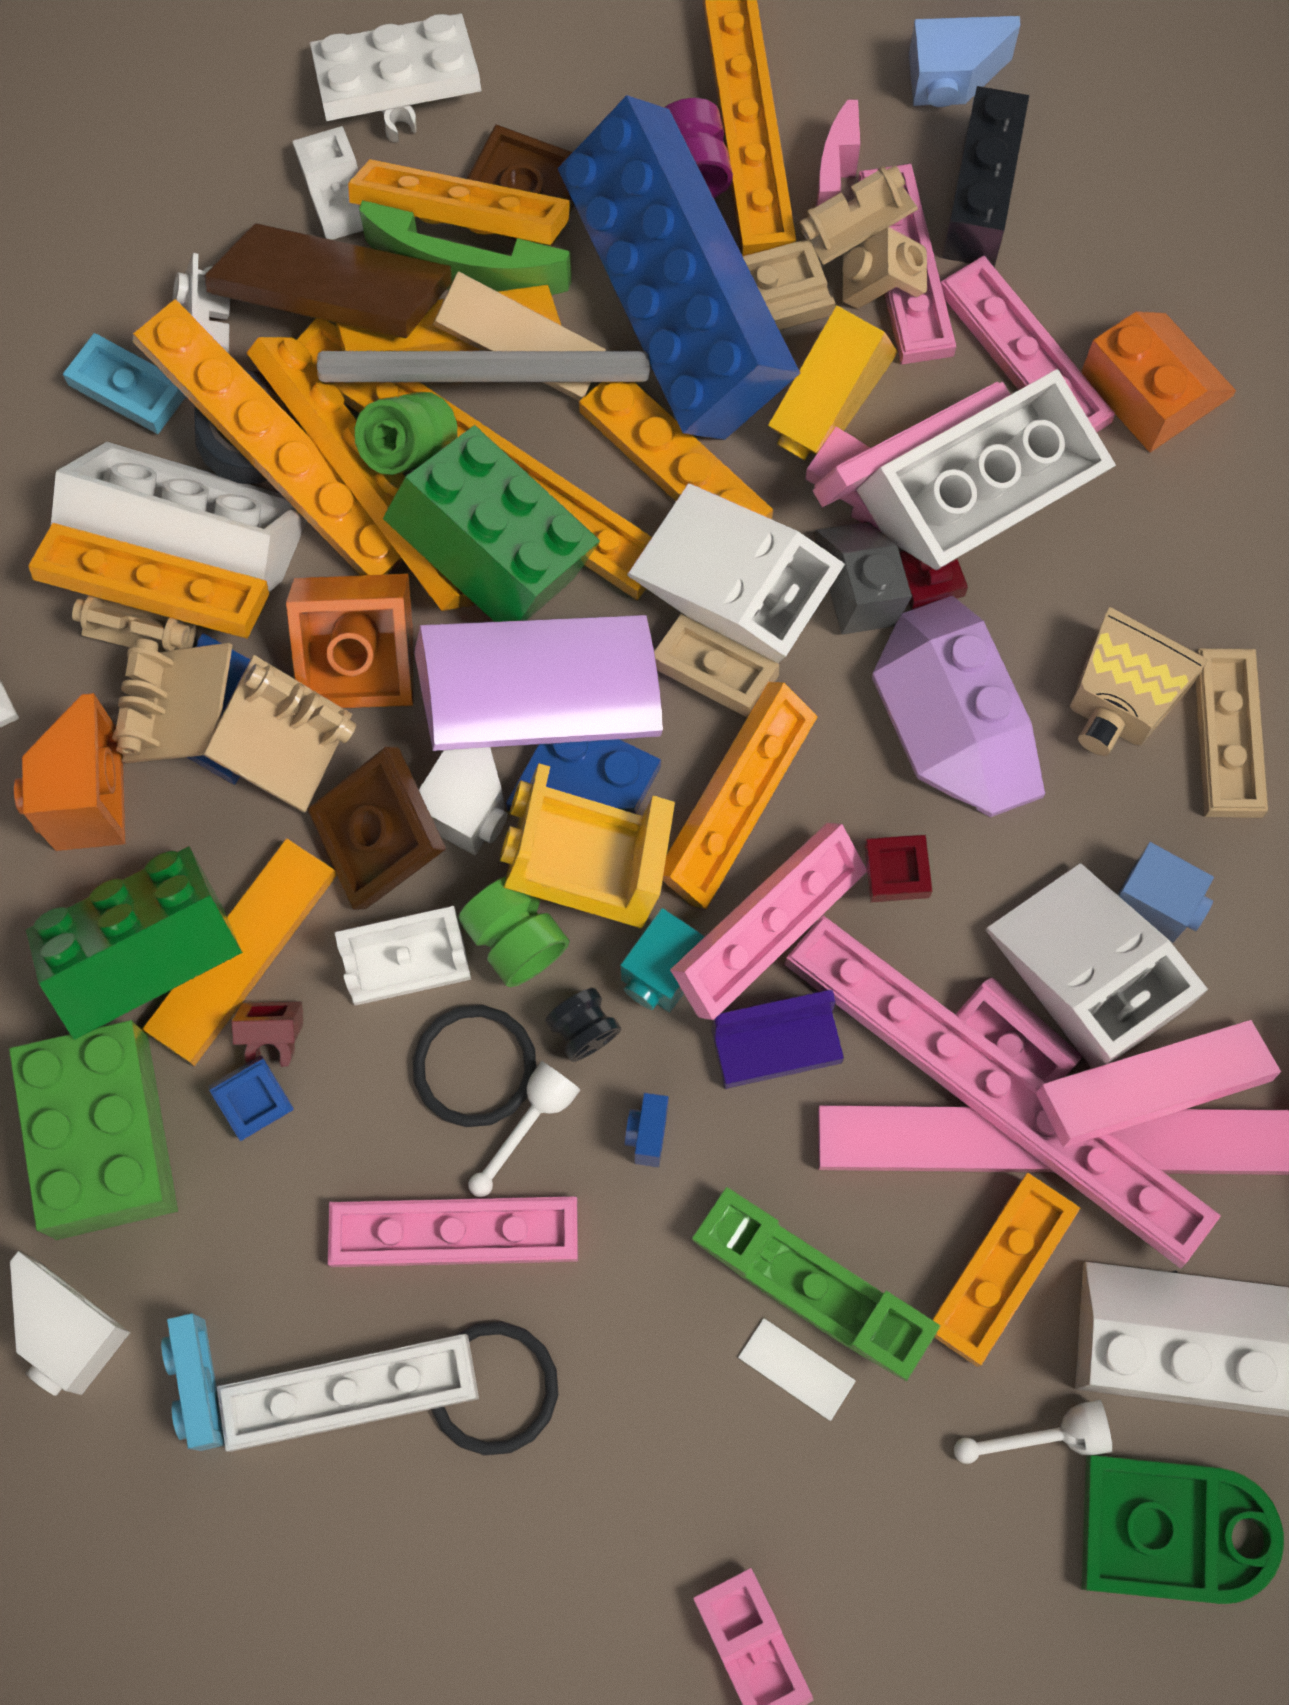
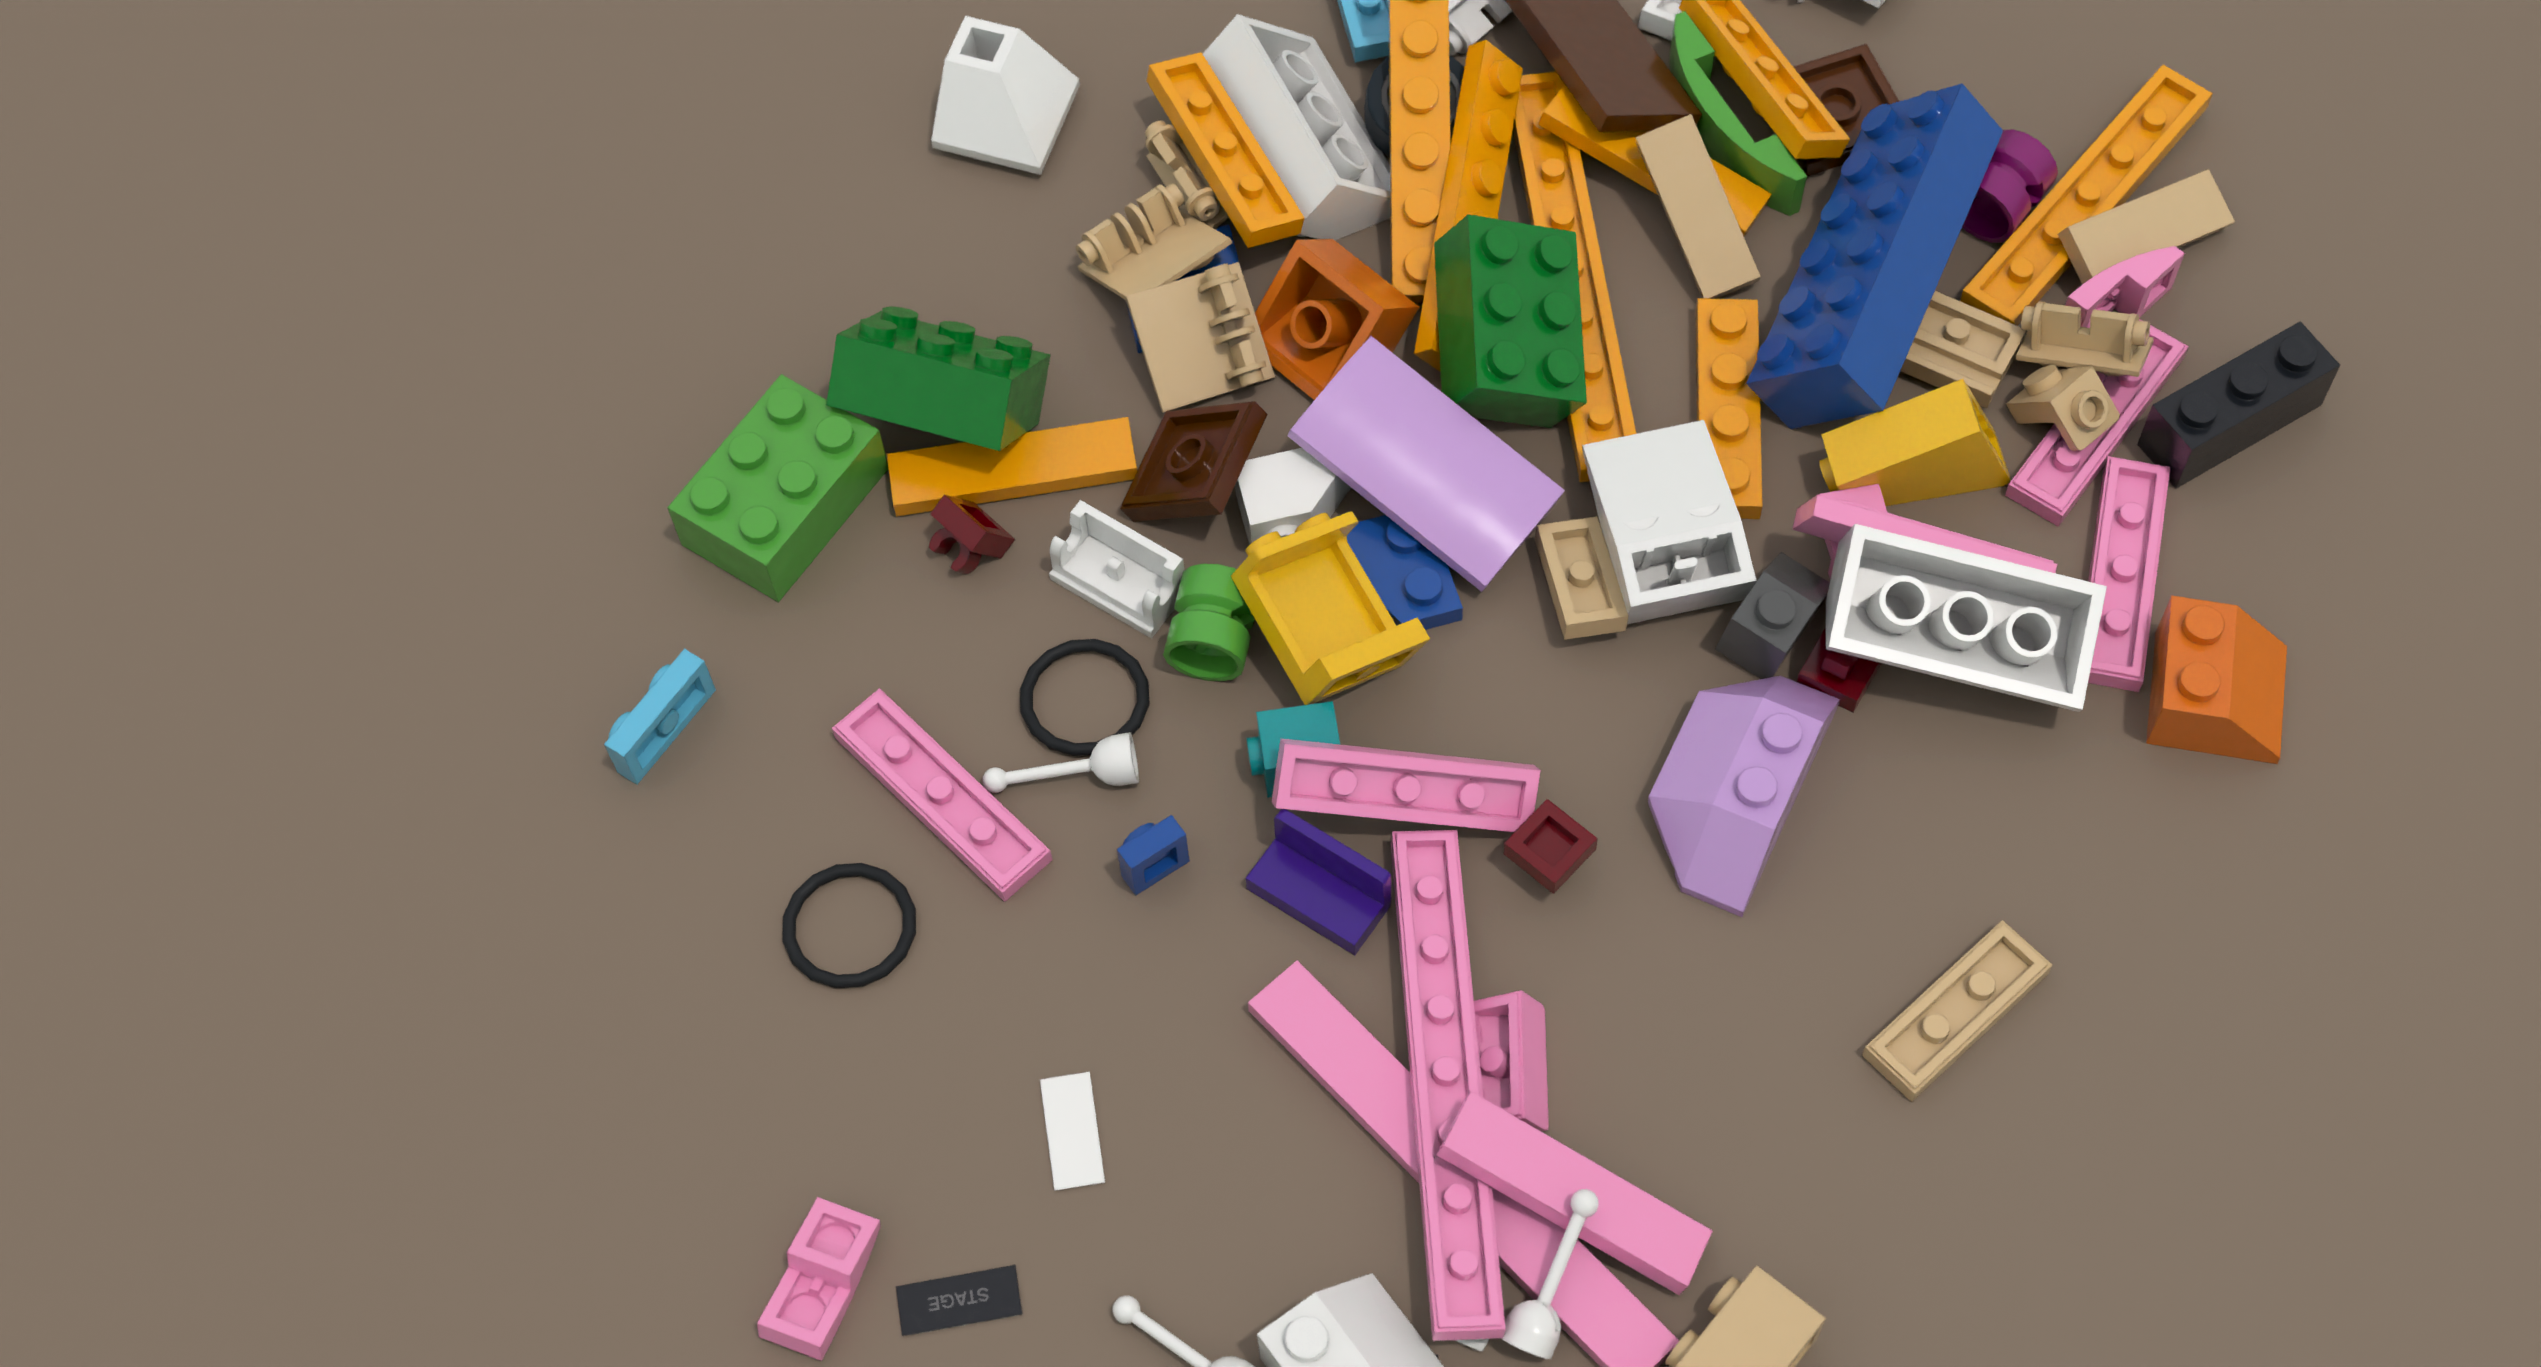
camera: 50 degrees right, 10 degrees down
white slope [10,1251,130,1396] -> none
orange slope [14,693,126,851] -> none
blue tile [208,1055,294,1141] -> none
white tile [217,1334,479,1452] -> none
light grey axle [317,351,650,382] -> none
bright green wheel [354,392,458,475] -> none
black wheel [545,988,621,1062] -> none
light orange plate [662,681,818,909] -> none
bright green slope [692,1187,941,1382] -> none
light blue slope [909,16,1021,107] -> none
light orange plate [932,1172,1080,1367] -> none
white slope [986,863,1208,1069] -> none
tan torso [1070,607,1208,756] -> none
medium blue brick [1117,842,1214,942] -> none
none -> black sticker [896,1265,1023,1336]
none -> white hinge [1501,1189,1599,1359]
none -> tan tile [2058,169,2235,284]

